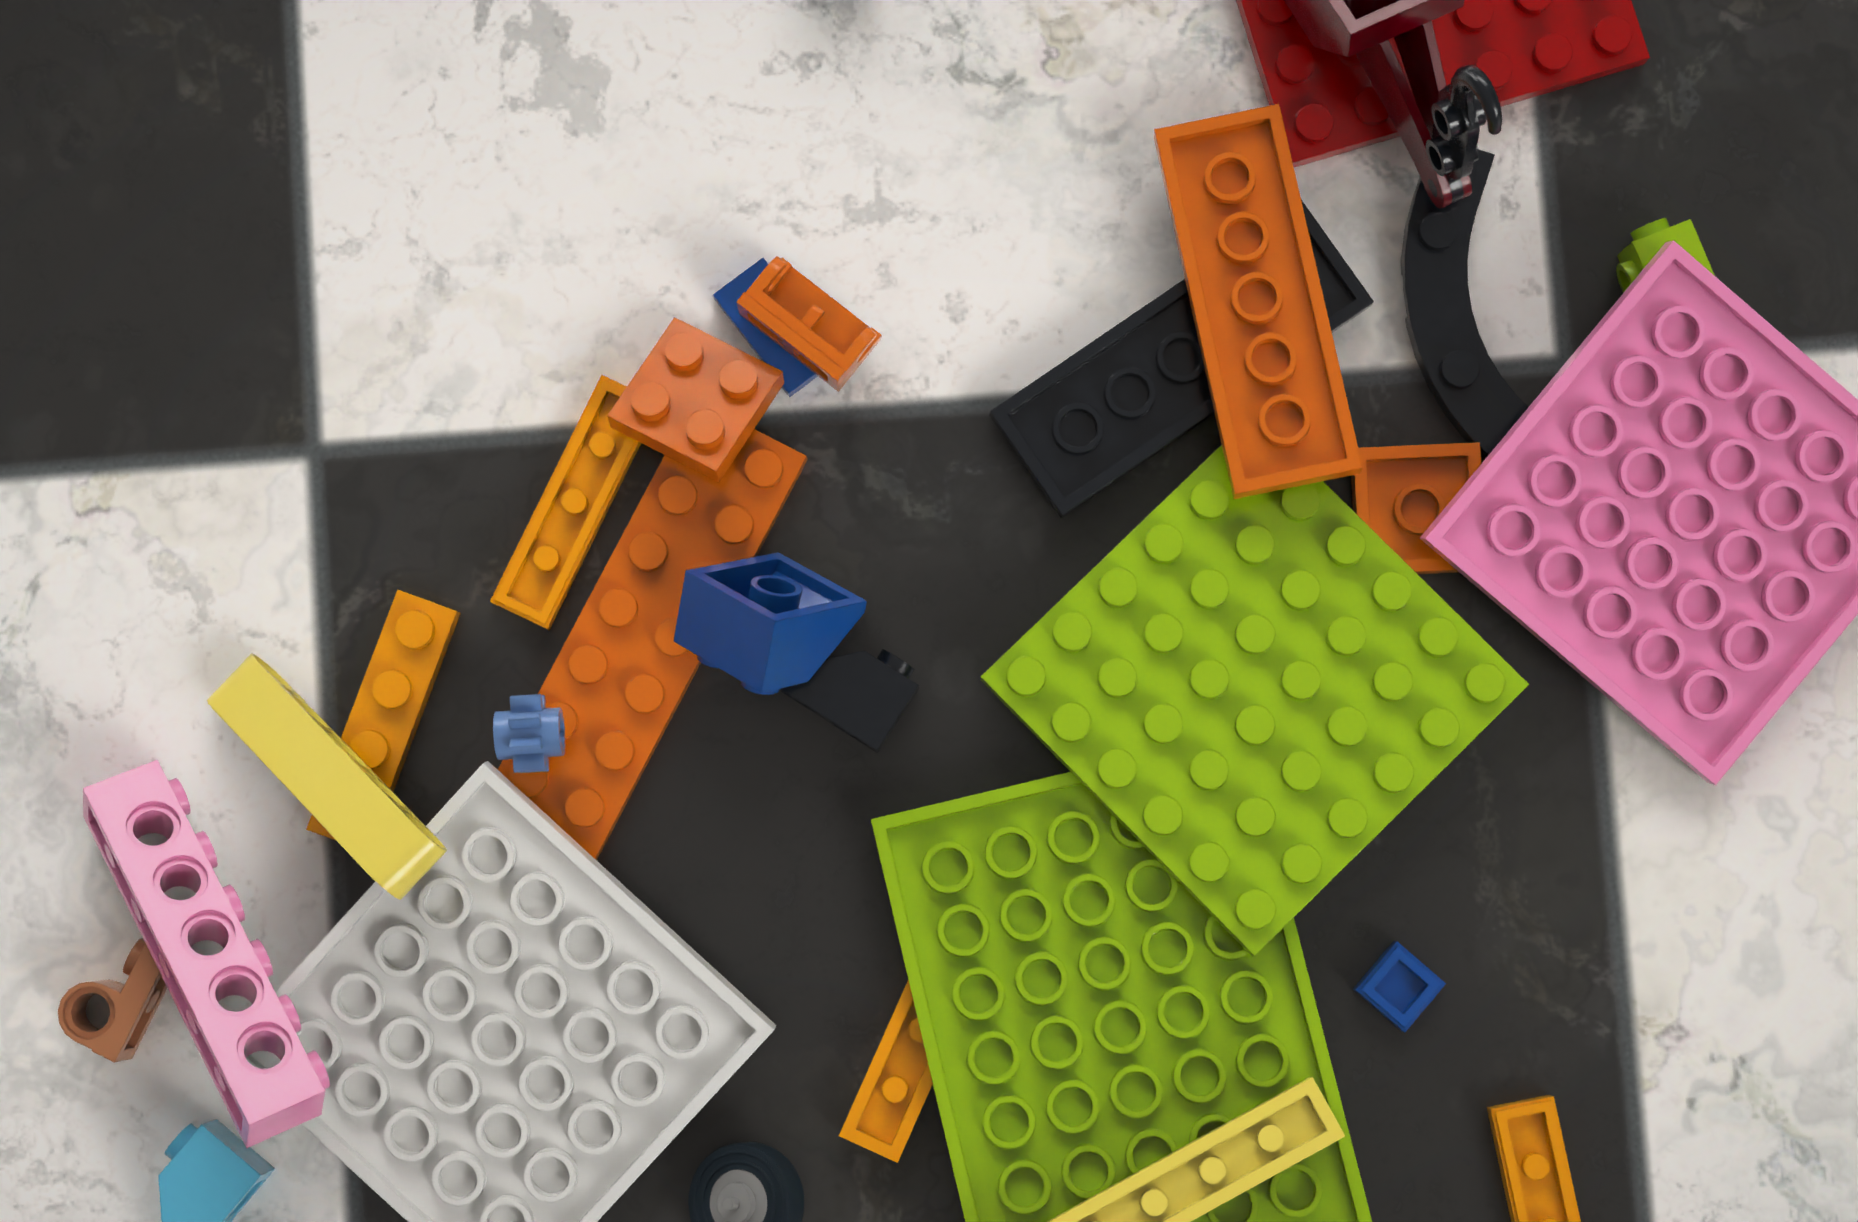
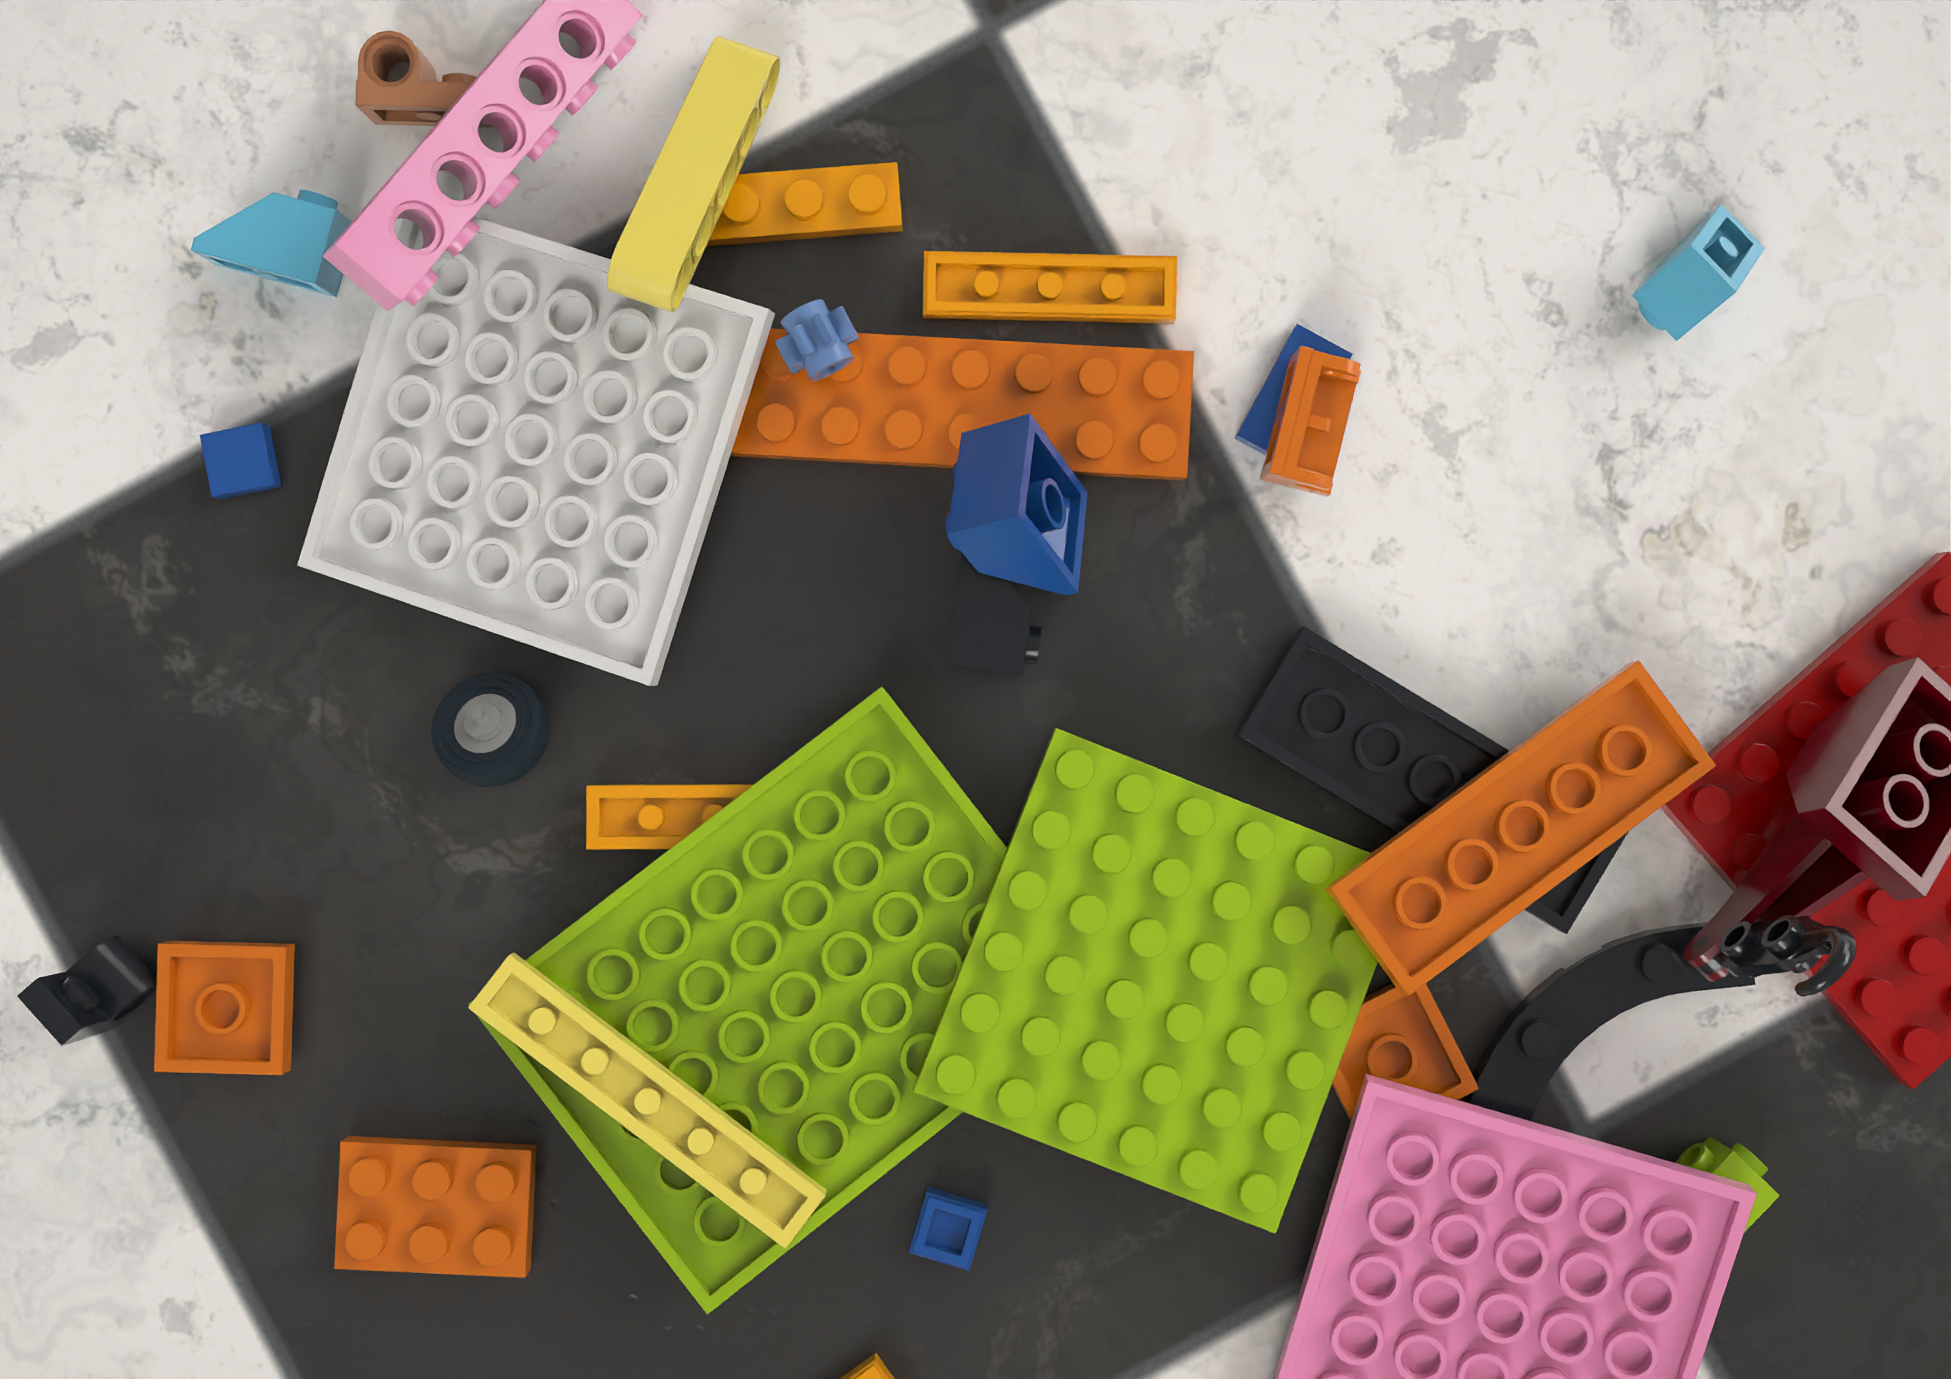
camera: 60 degrees right, 5 degrees up
orange plate [607,317,784,483] -> none

